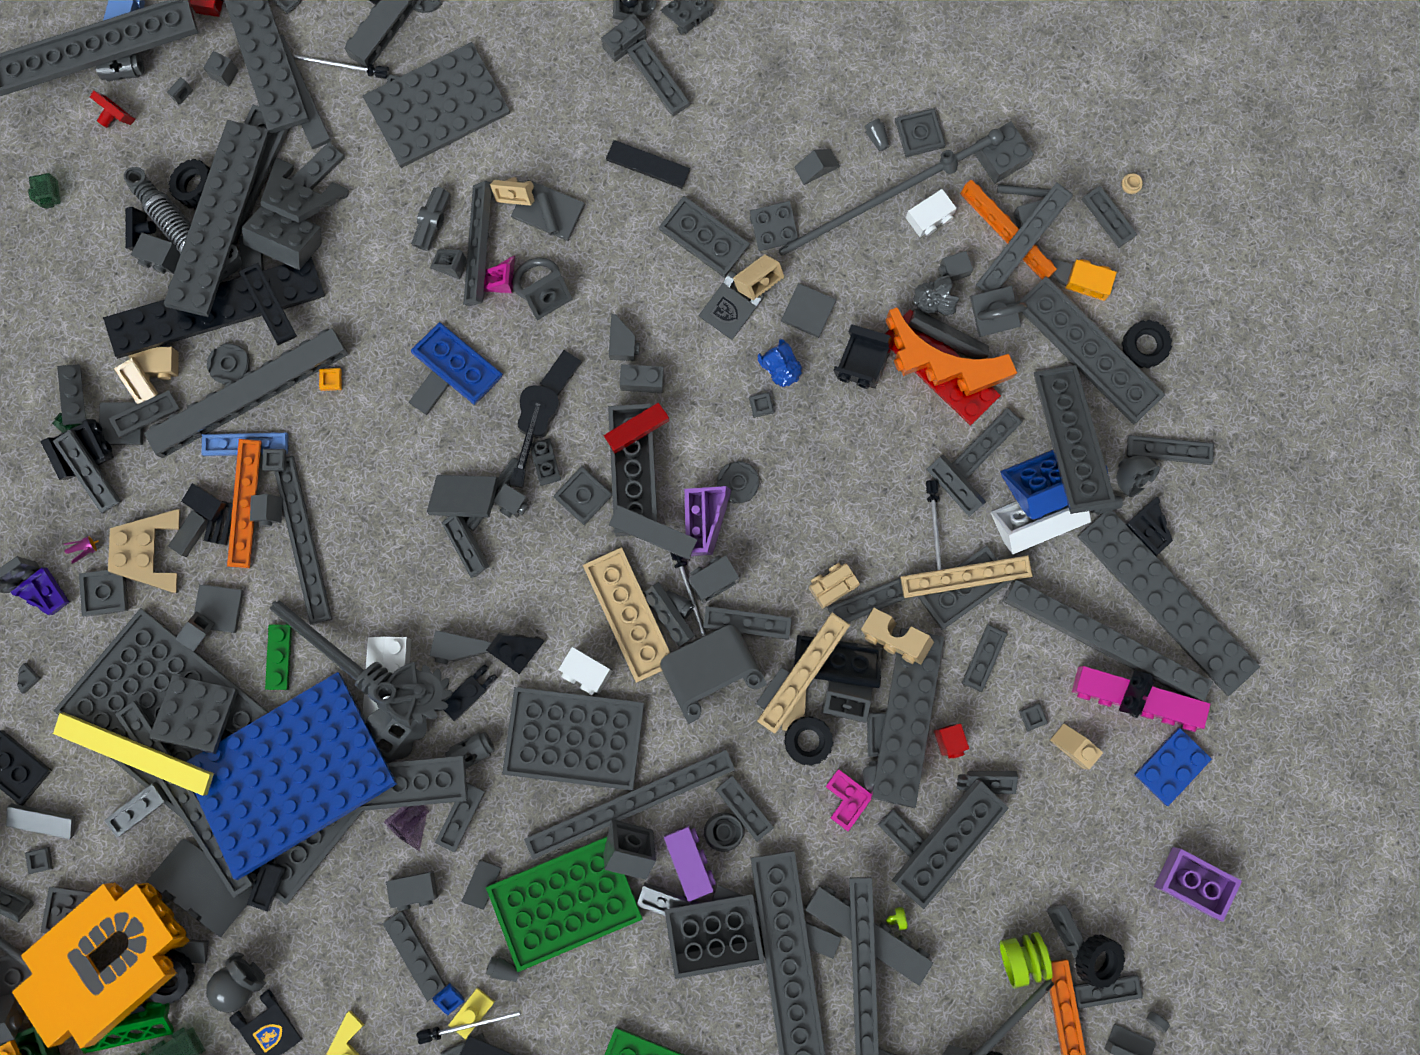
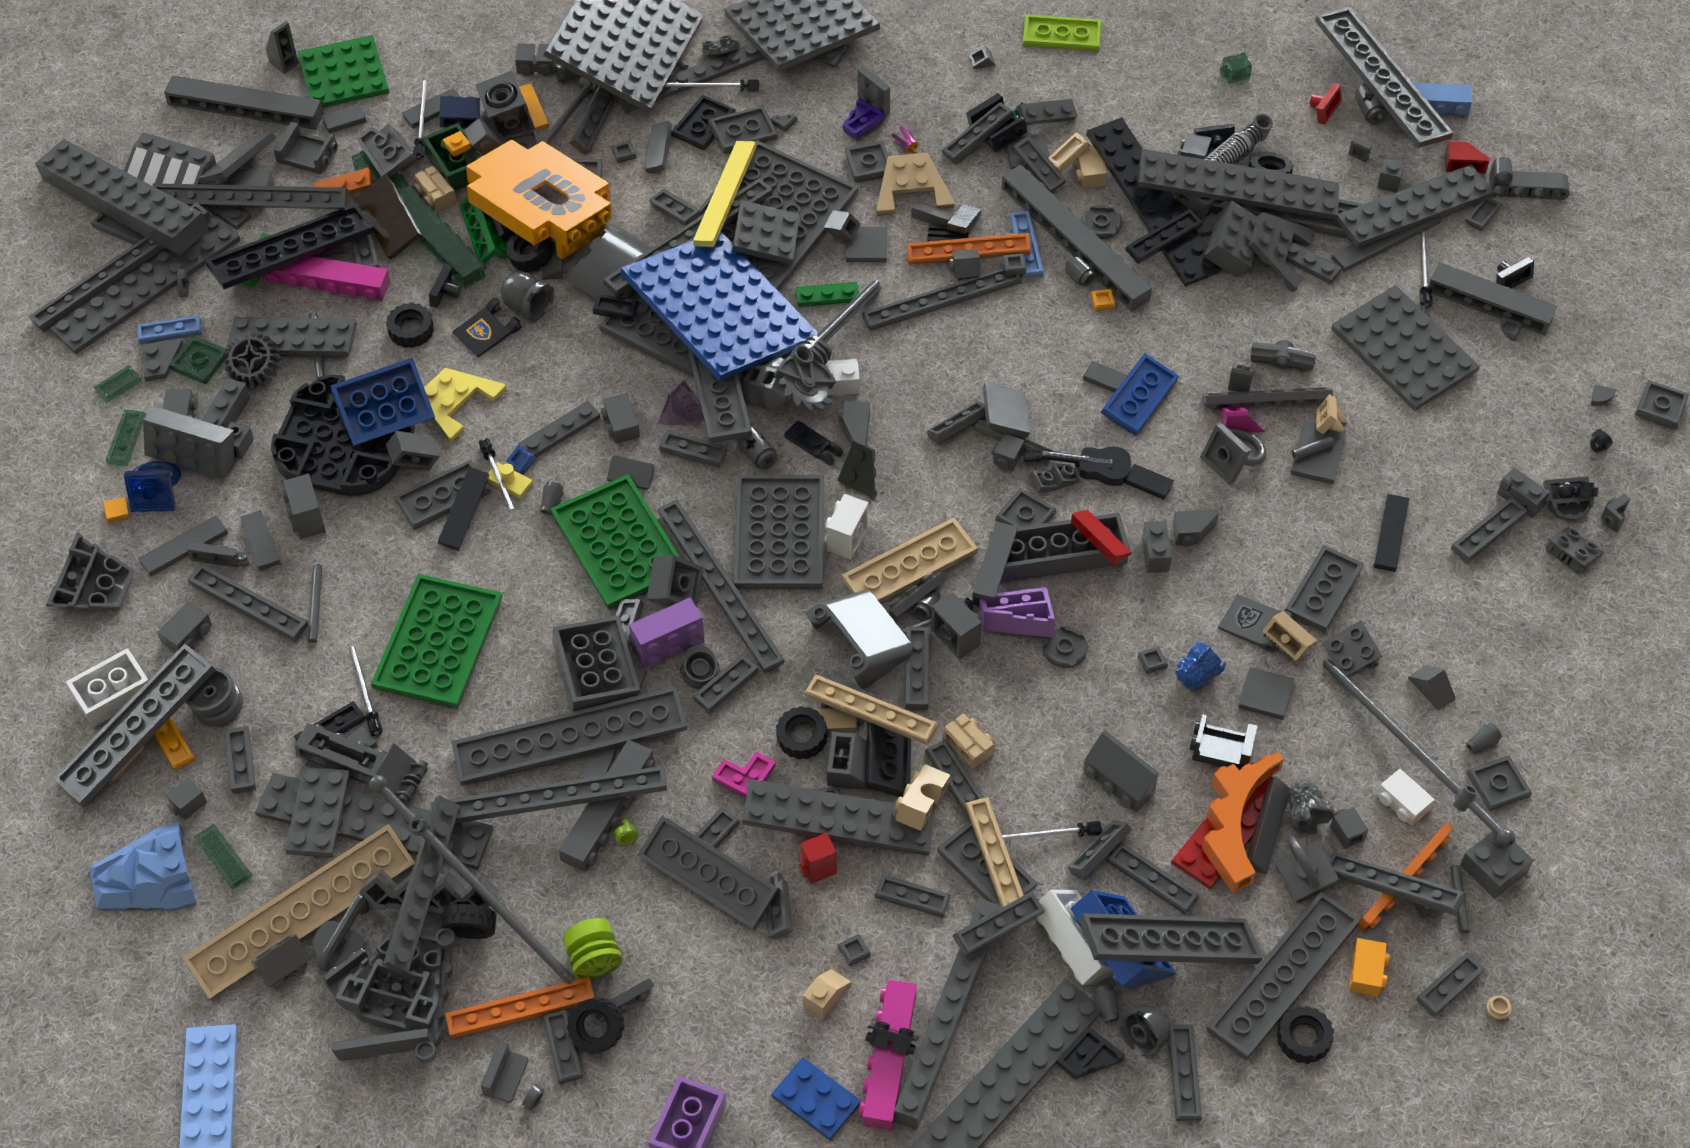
camera: 85 degrees right, 25 degrees down
none -> dark grey tile [708,105,778,154]
none -> dark grey tile [952,891,1045,957]
none -> dark grey brick [1065,256,1096,286]
none -> dark grey slope [1083,730,1159,812]

